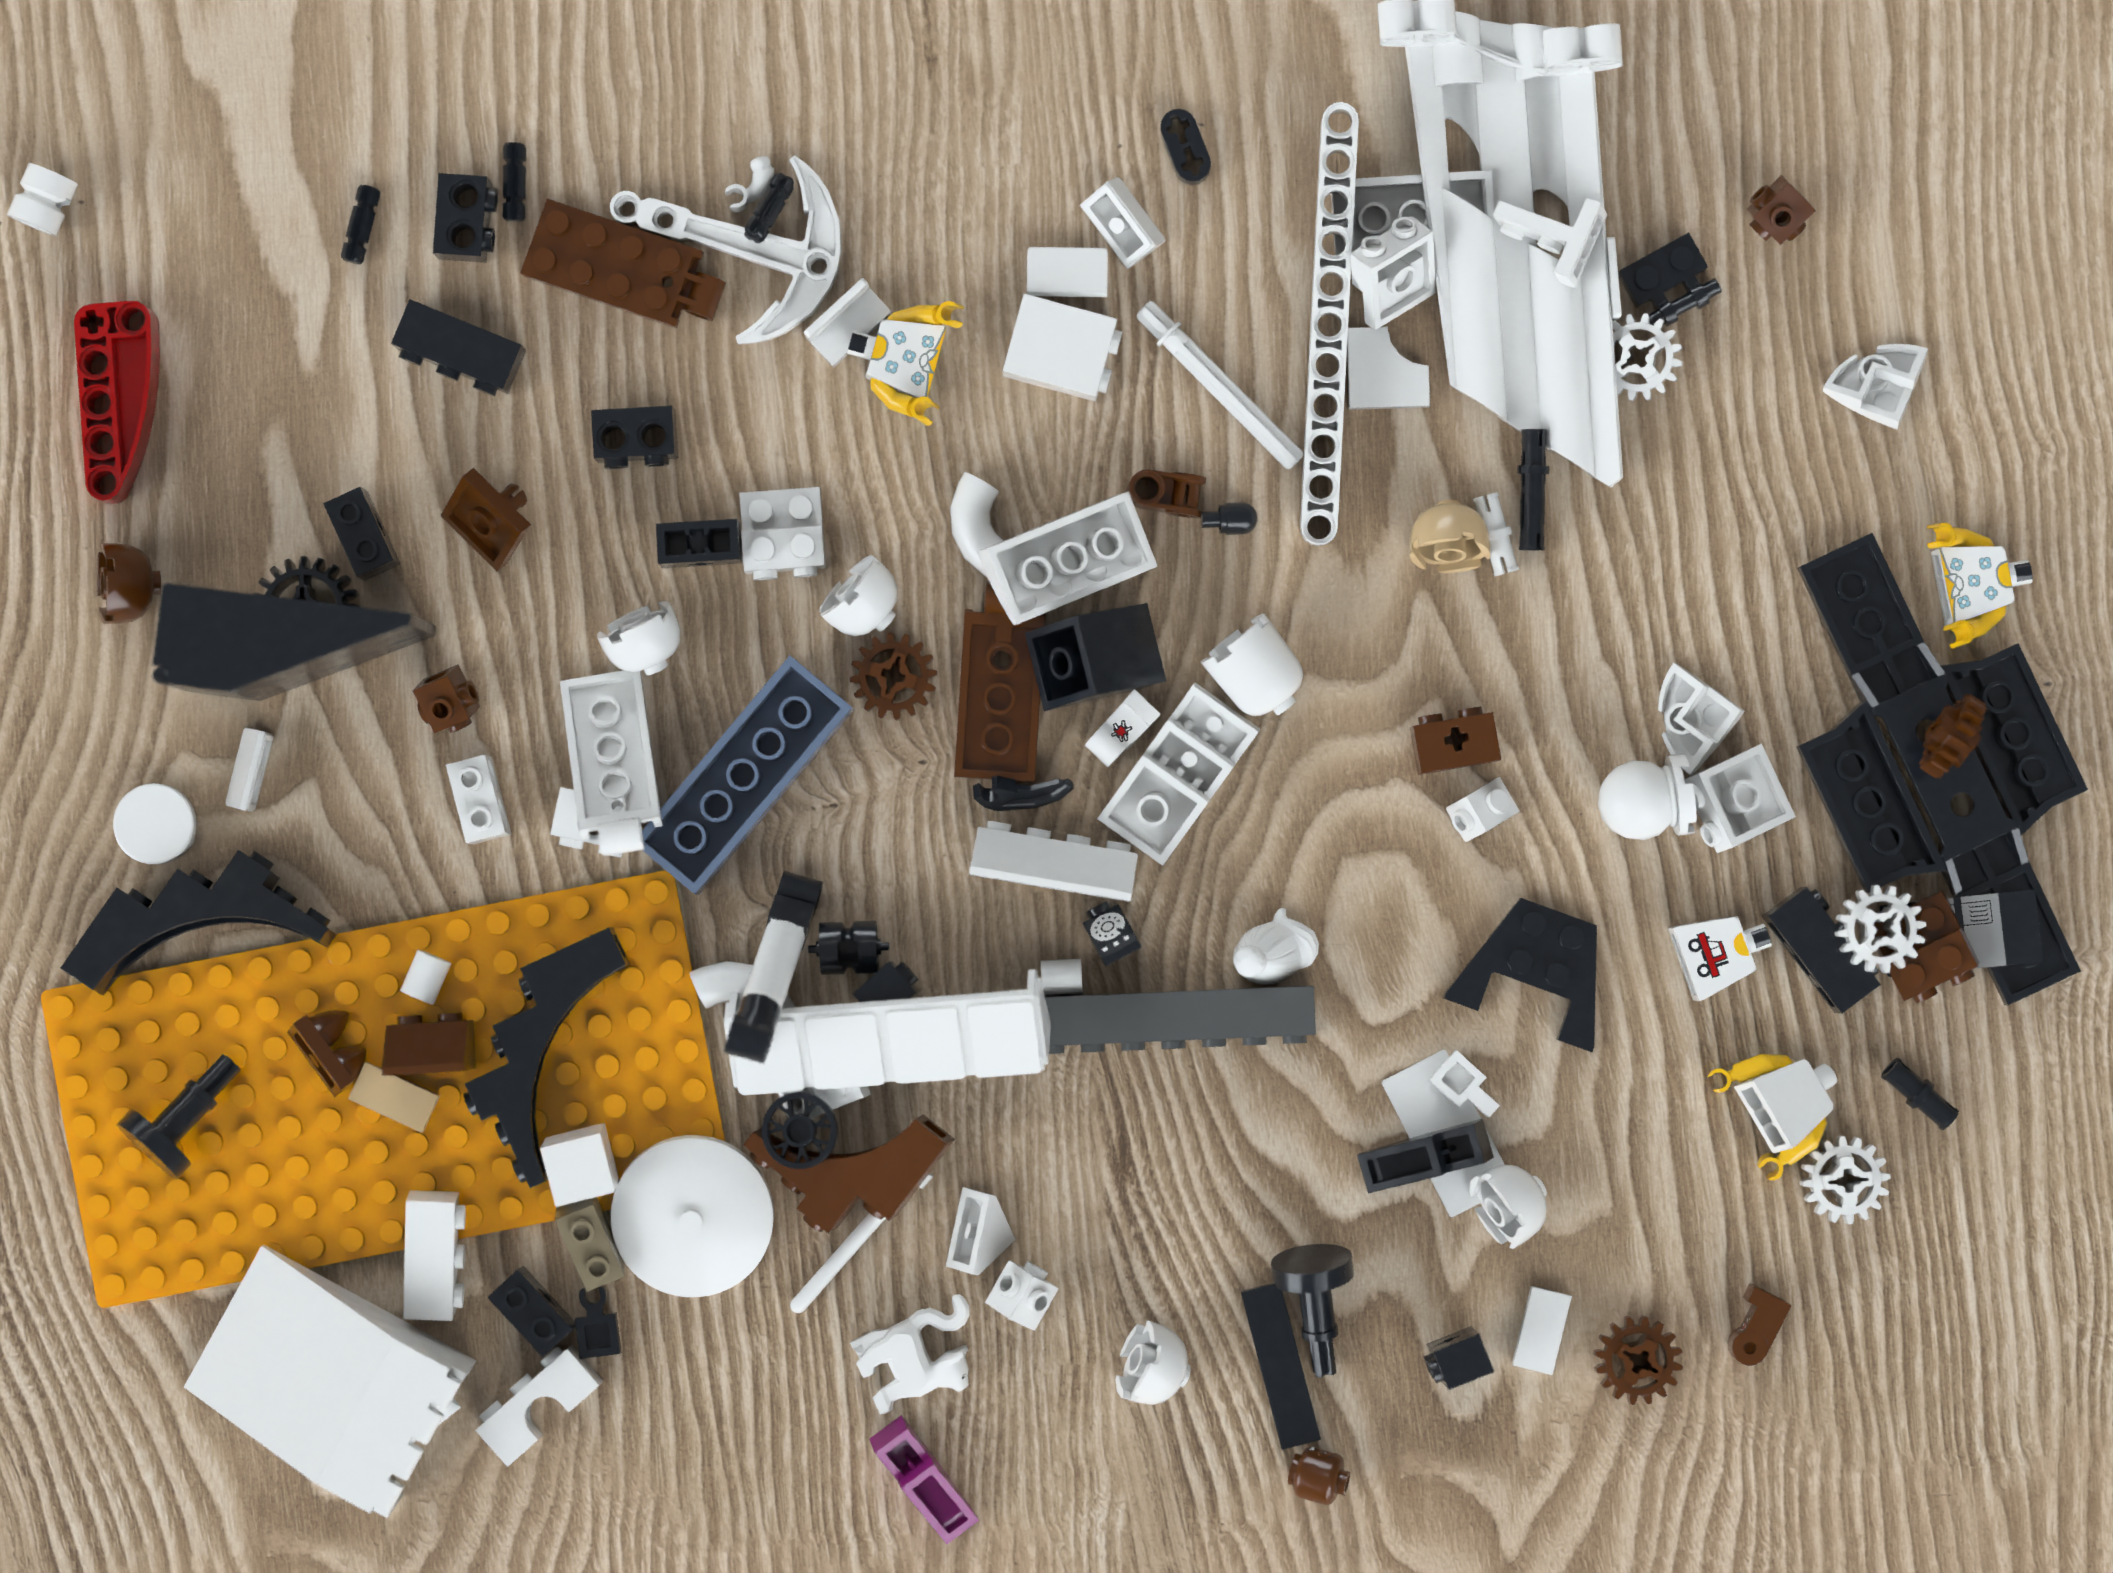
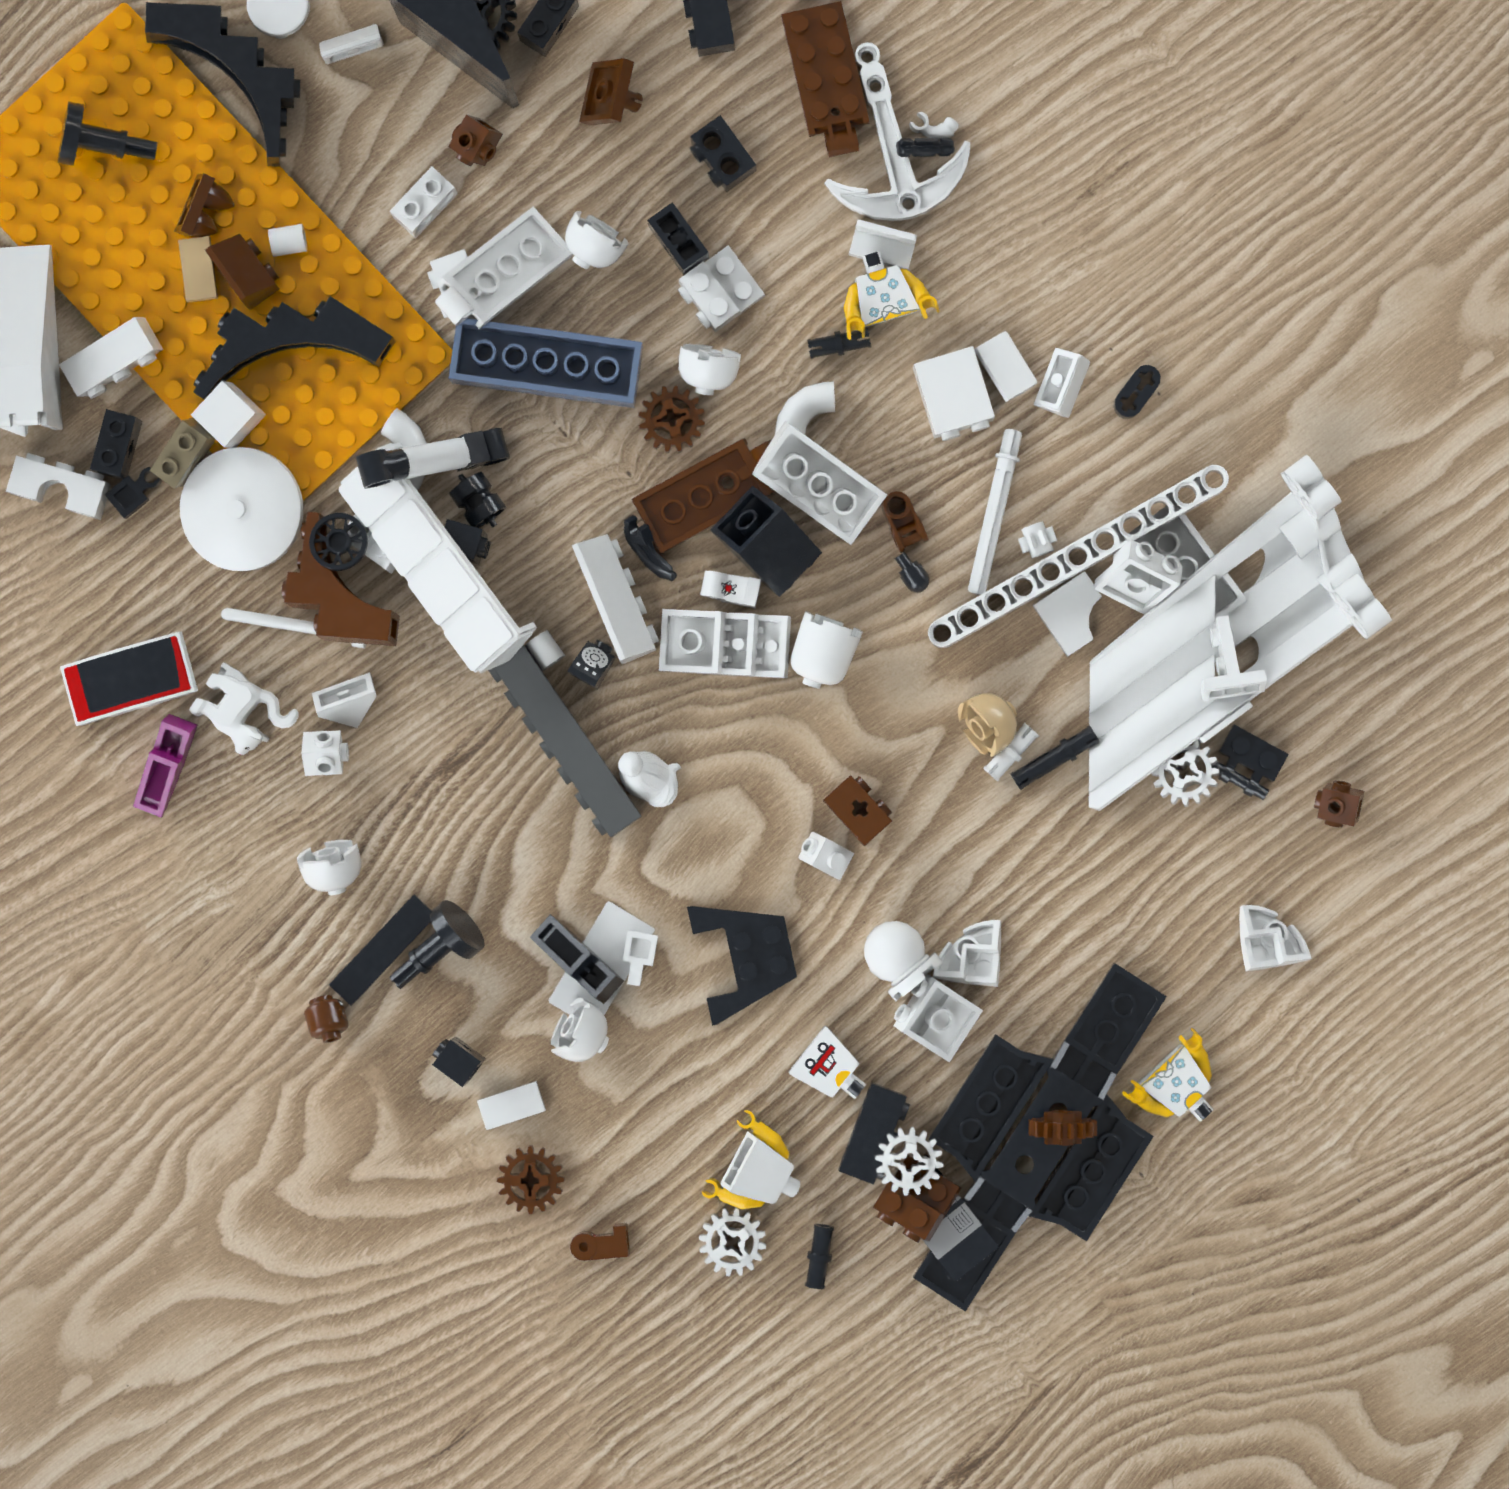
camera: 65 degrees right, 0 degrees up
none -> black slope [60,632,198,726]
none -> black pin [807,328,871,359]
none -> white gear [1018,521,1057,558]

